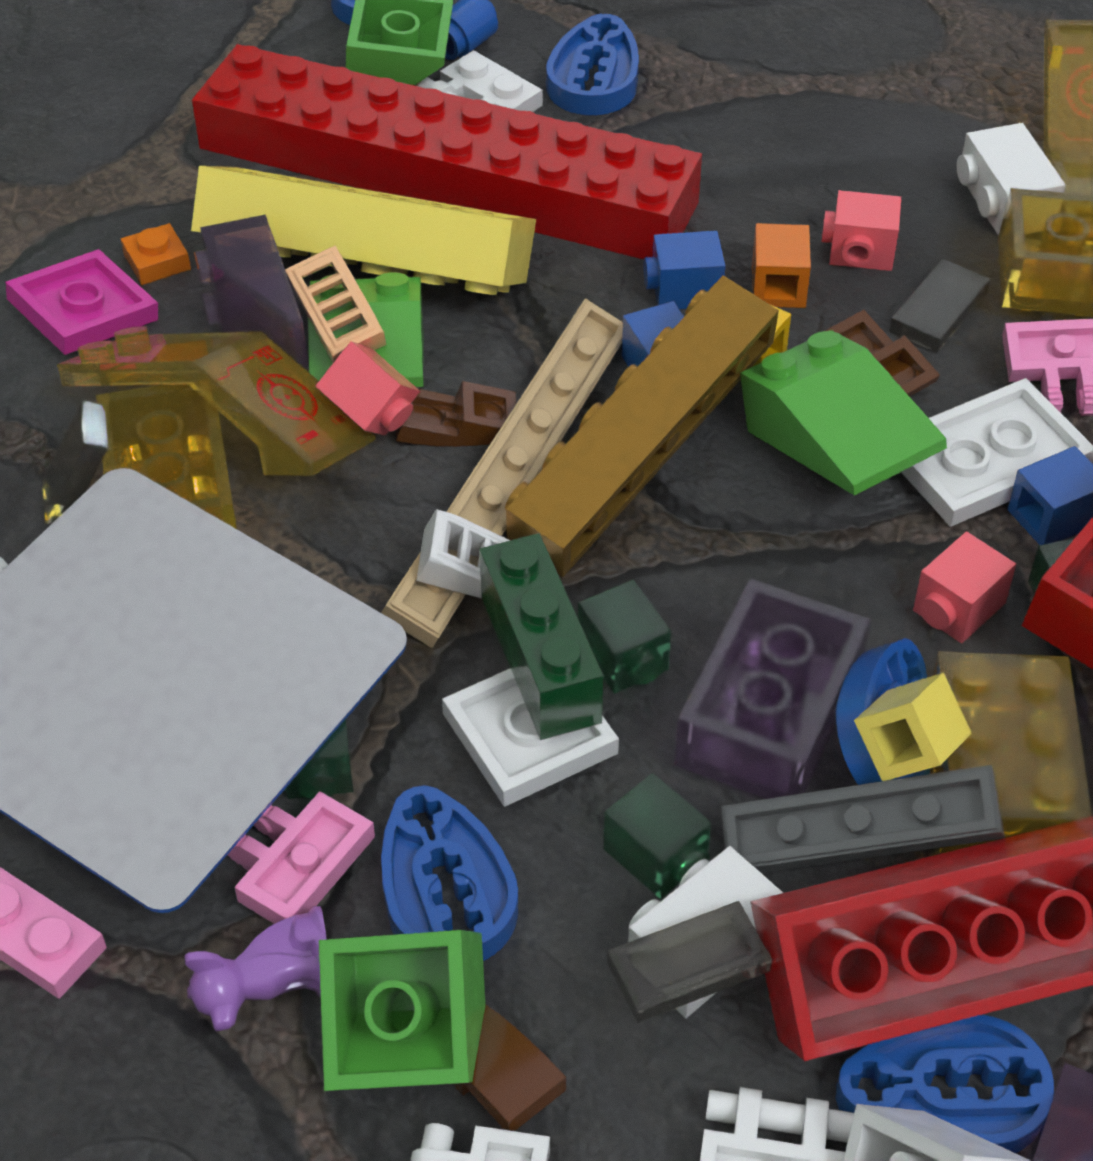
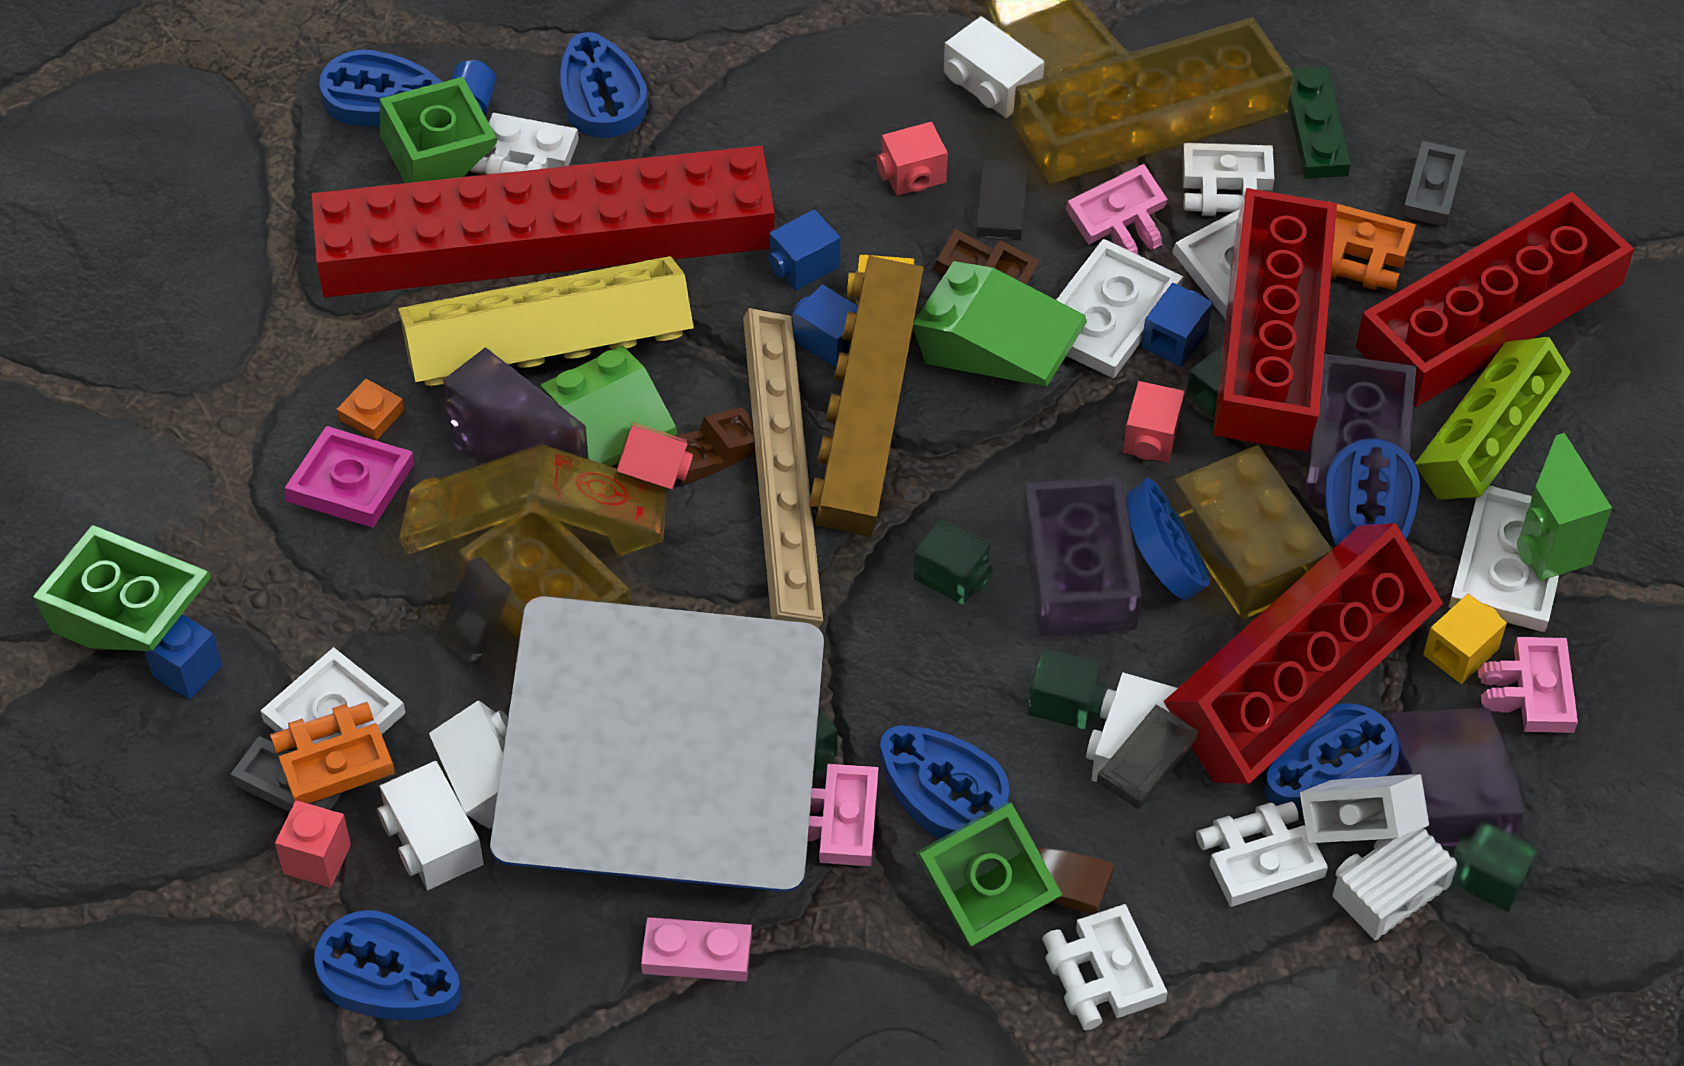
camera: 30 degrees left, 5 degrees up
medium lavender animal [184,906,327,1031] -> none
light nougat slope [285,246,386,363] -> none
white slope [416,509,510,598] -> none
white plate [442,668,619,807] -> none
dark green brick [479,533,603,740] -> none
dark grey tile [721,765,1005,873] -> none
orange brick [752,223,811,308] -> none
light yellow brick [854,672,972,781] -> none

